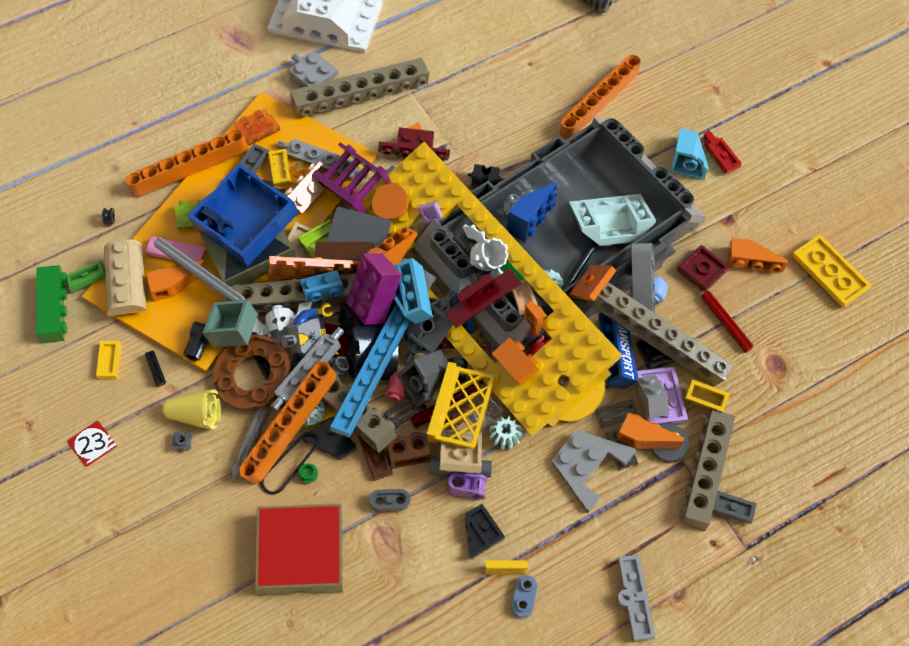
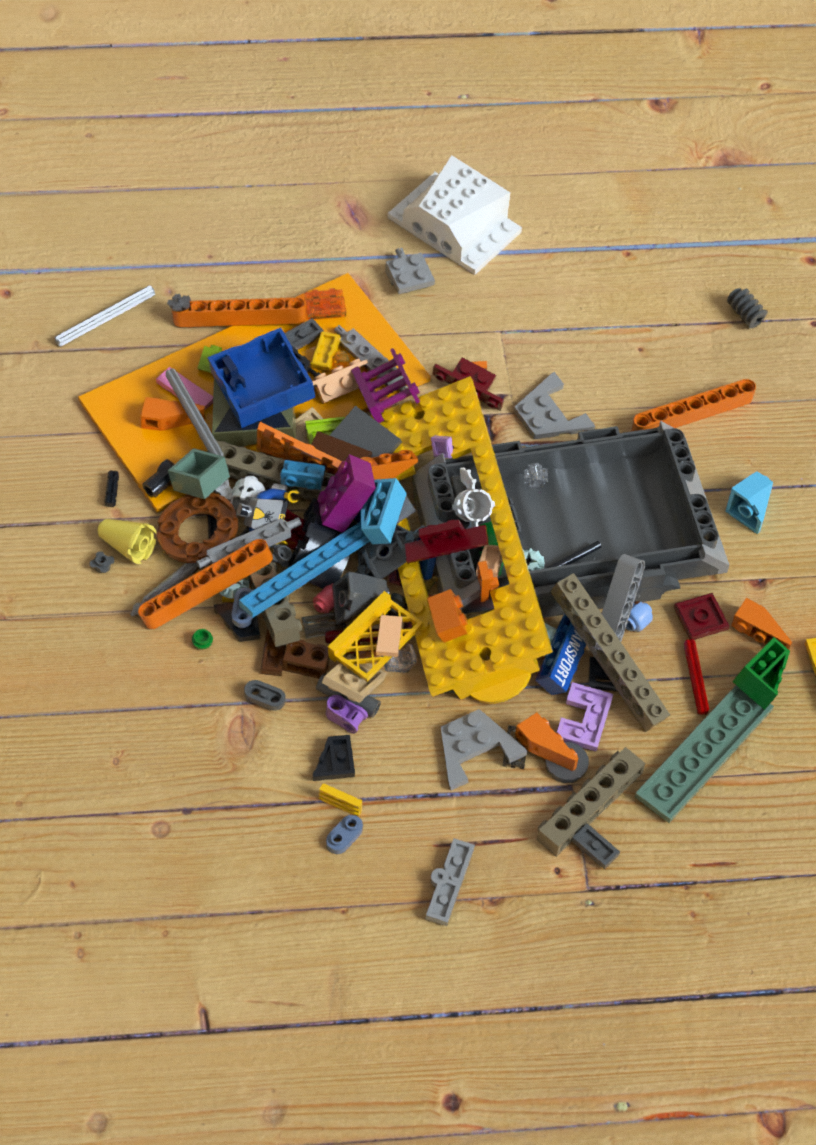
camera: 25 degrees right, 5 degrees down
green brick [36,265,68,344] -> none
bright green tile [66,260,105,293] -> none
sticker [67,421,117,467] -> none
yellow tile [96,341,121,379] -> none
black bush [102,208,115,225] -> none
tan container [104,239,147,317] -> none
red tile [255,504,343,596] -> none
black piece [261,432,319,494] -> none
dark tan brick [290,57,429,118] -> none
orange tile [371,183,409,221] -> none
black wheel [468,164,504,188] -> none
light aqua gear [489,415,523,450] -> none
blue slope [507,182,558,242] -> none
light aqua slope [569,194,656,246] -> none
orange plate [569,265,616,301] -> none
clear smoke tile [595,399,639,429] -> none
light grey brick [637,375,669,419] -> none
yellow brick [683,379,730,412] -> none
red hinge [702,130,742,174] -> none
none -> axle [54,285,155,347]
none -> flat silver plant [167,294,191,311]
none -> sand blue plate [232,588,253,628]
none -> light nougat tile [376,615,403,657]
none -> light grey wing [514,372,595,440]
none -> sand green plate [635,685,774,823]
none -> green wedge [732,637,790,710]

